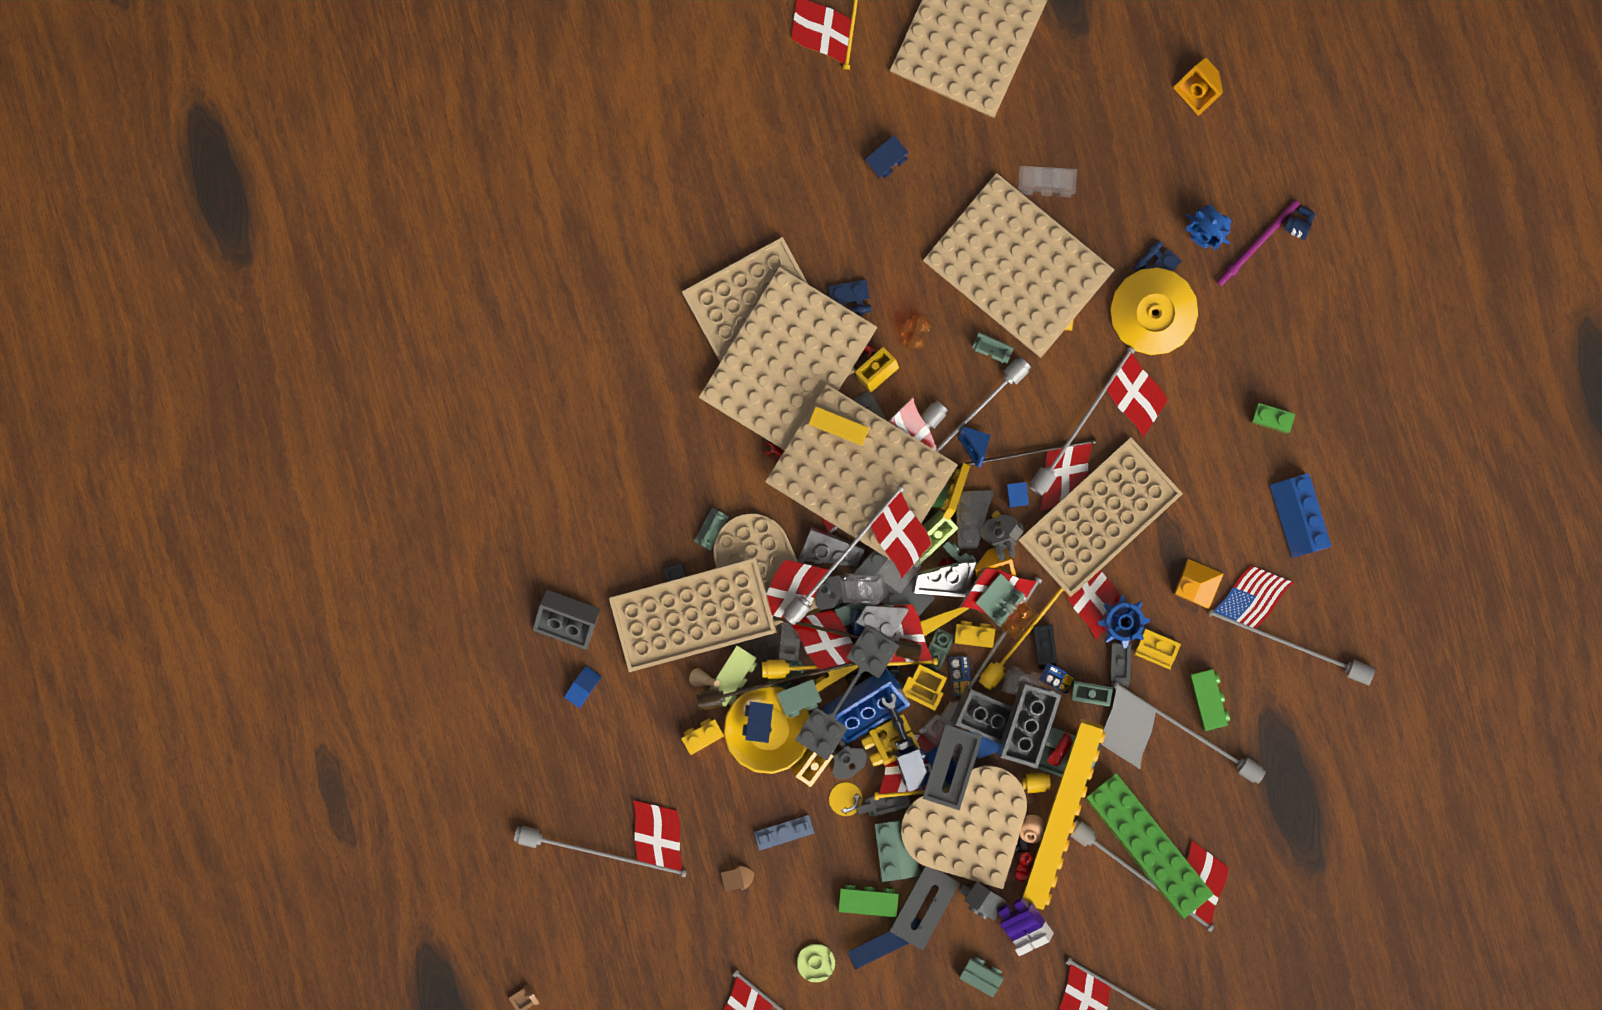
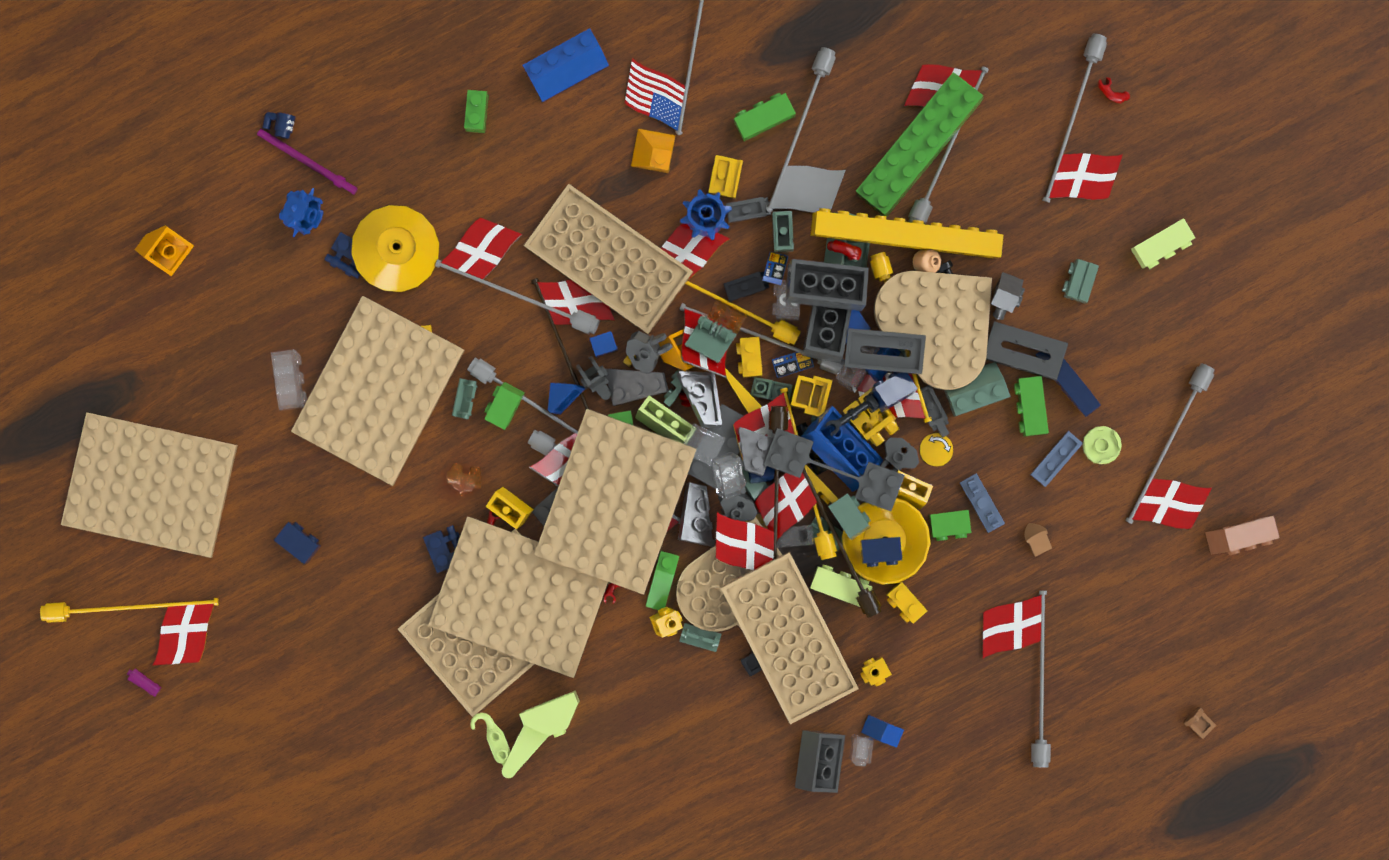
camera: 105 degrees left, 0 degrees up
tan cone [689,668,720,688] -> none
flag [783,485,932,625] -> none
yellow tile [809,407,870,446] -> none
yellow plate [942,463,970,520] -> none
dark purple hips [998,897,1054,956] -> none
red piece [1015,852,1033,882] -> none
none -> yellowish green slope [470,690,580,778]
none -> bright green brick [484,382,525,430]
none -> dark grey hinge [576,356,611,400]
none -> bright green slope [646,551,679,610]
none -> yellow brick [649,607,683,638]
none -> clear brick [849,735,874,766]
none -> yellow brick [860,657,892,687]
none -> bright green brick [929,510,971,541]
none -> sand blue plate [1030,431,1083,487]

